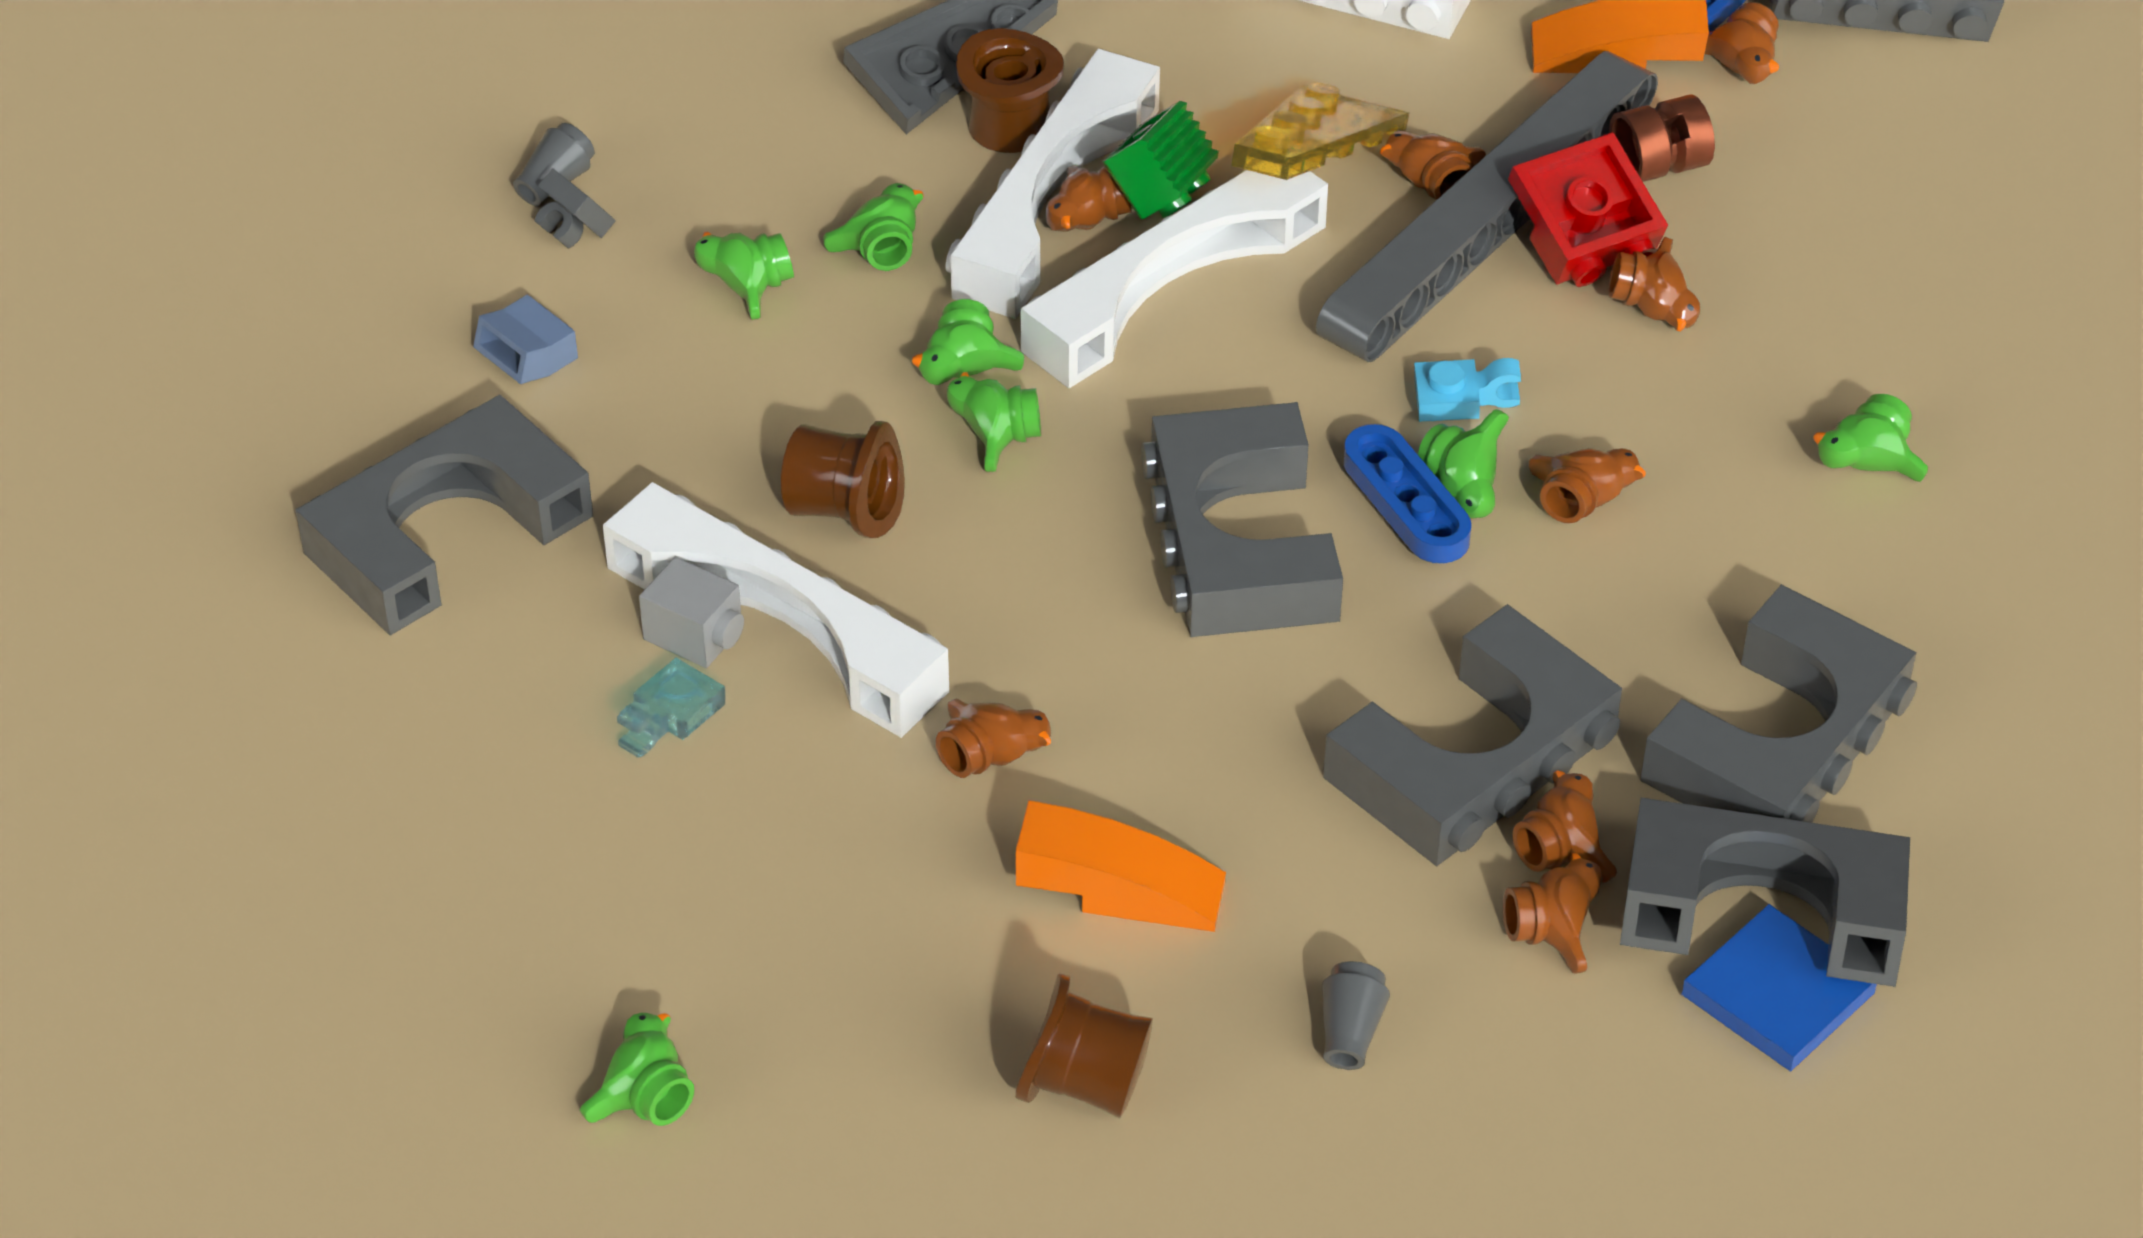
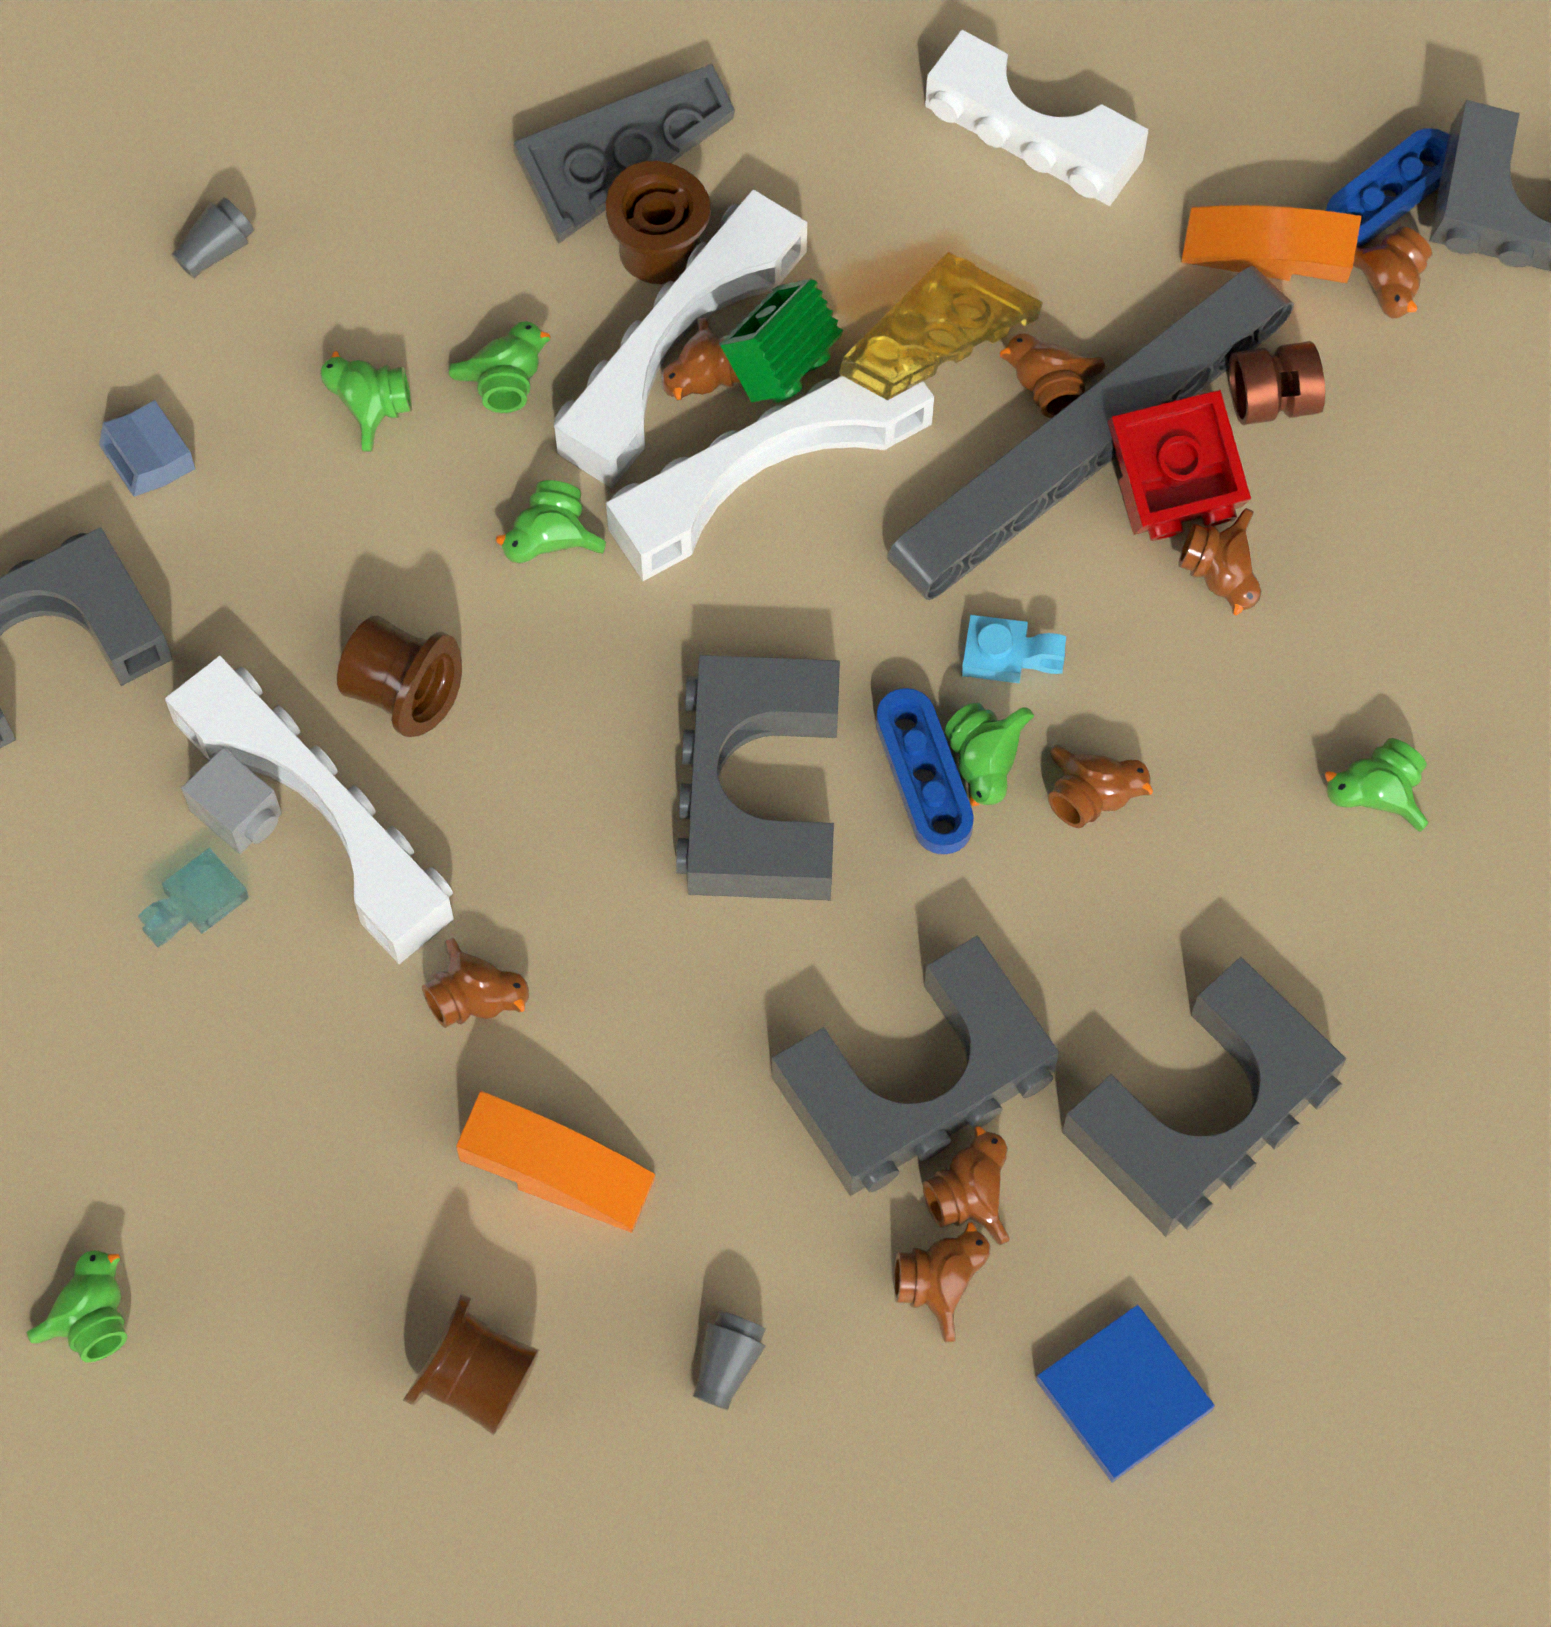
camera: 10 degrees right, 20 degrees up
dark grey tile [535,168,616,249] -> none
bright green animal [947,372,1041,472] -> none
dark grey arch [1620,797,1910,987] -> none

